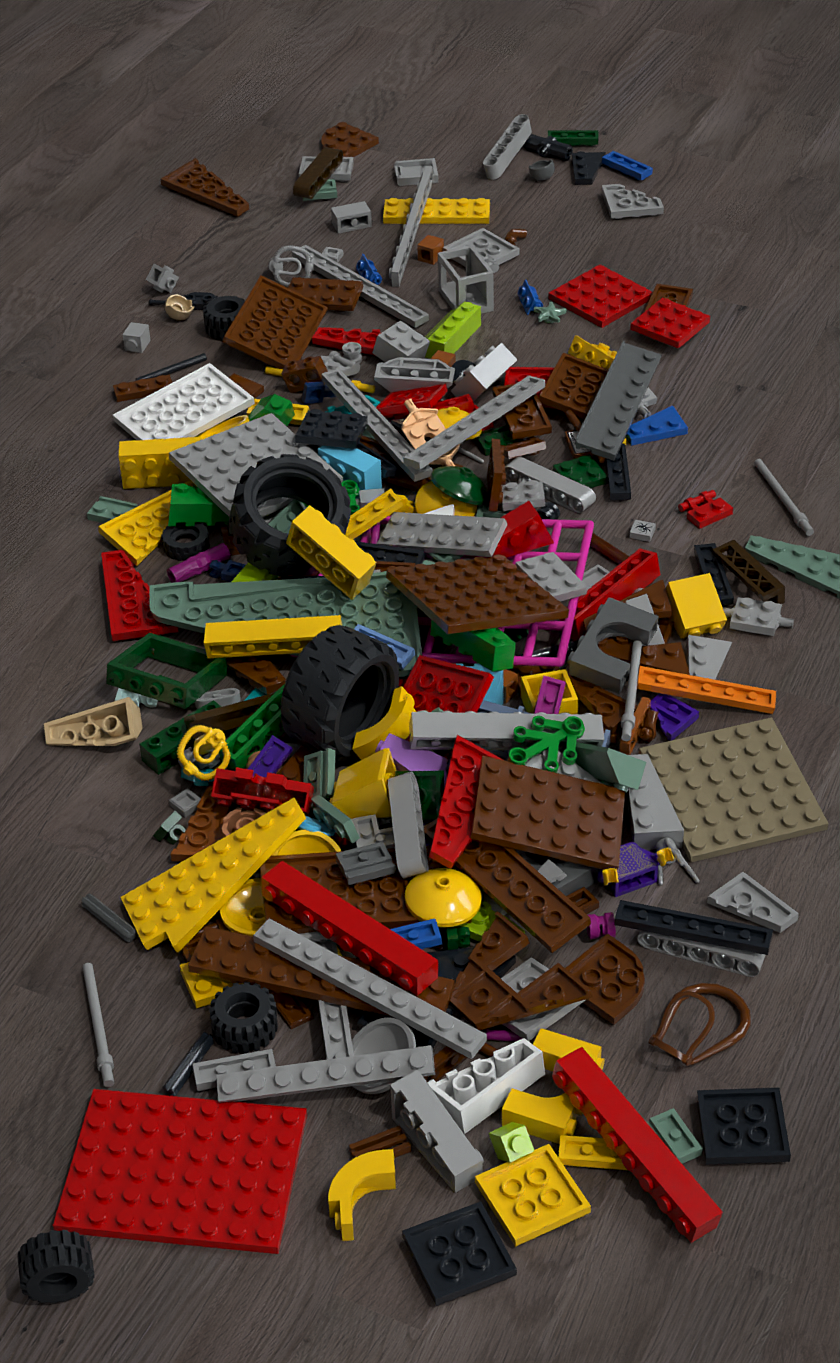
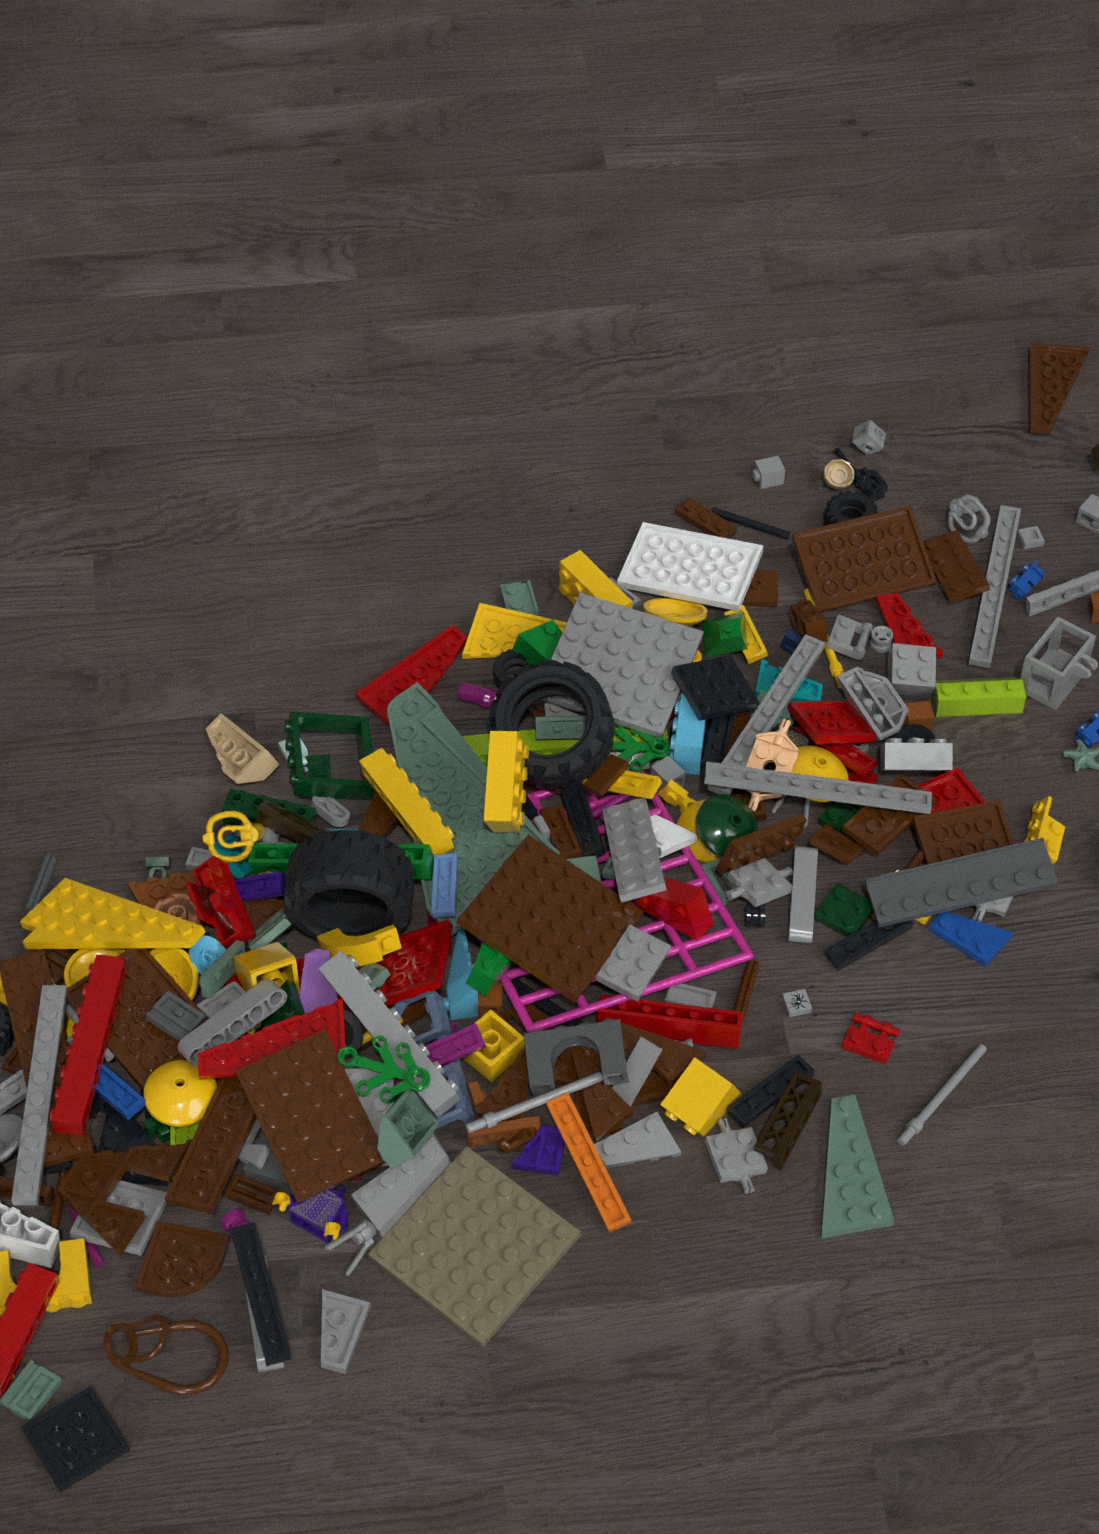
camera: 55 degrees right, 10 degrees up
none -> reddish brown tile [583,754,630,797]

